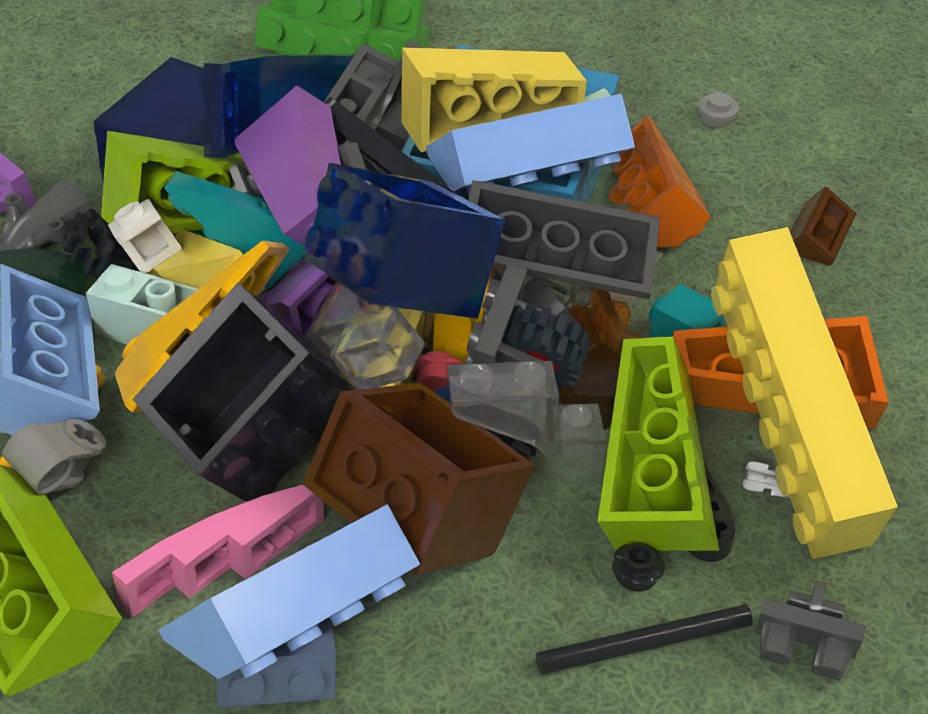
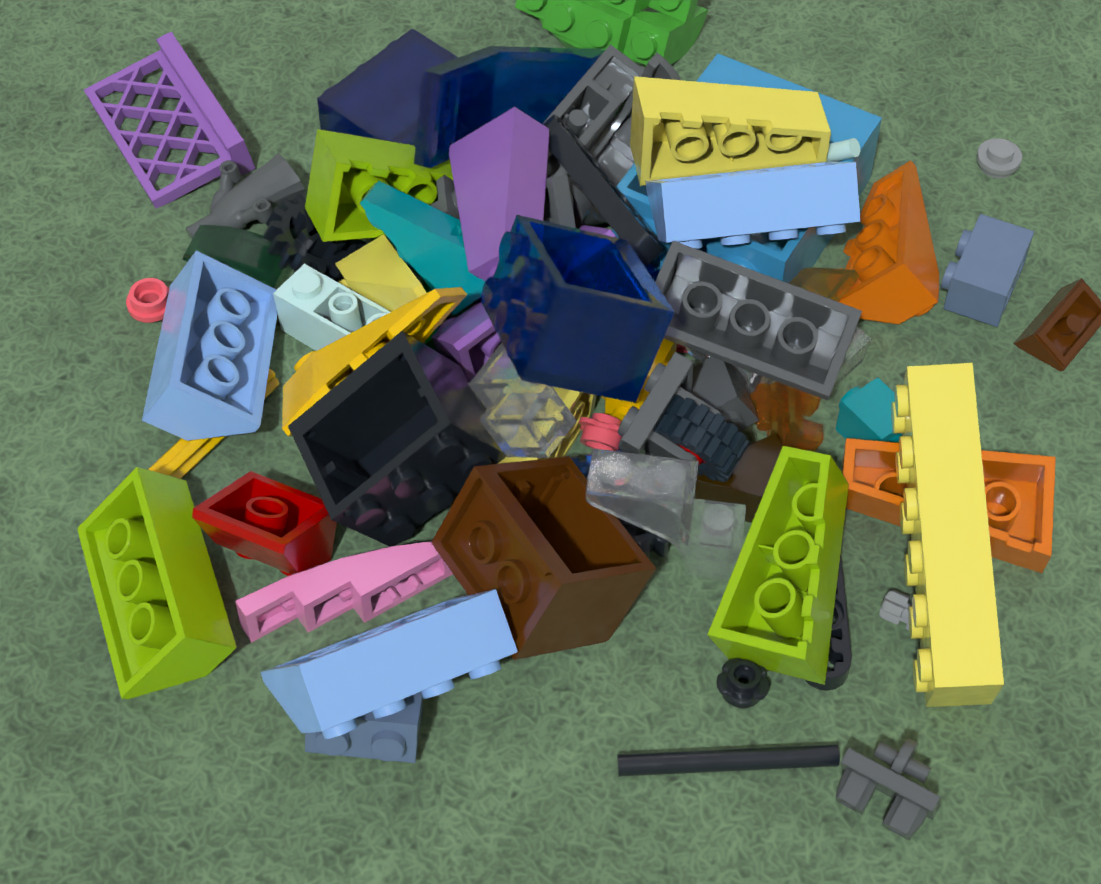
camera: 15 degrees right, 10 degrees up
light grey piece [2,419,107,495] -> none
white bracket [108,199,182,273] -> none
none -> red slope [192,471,337,576]
none -> sand blue brick [941,214,1035,327]

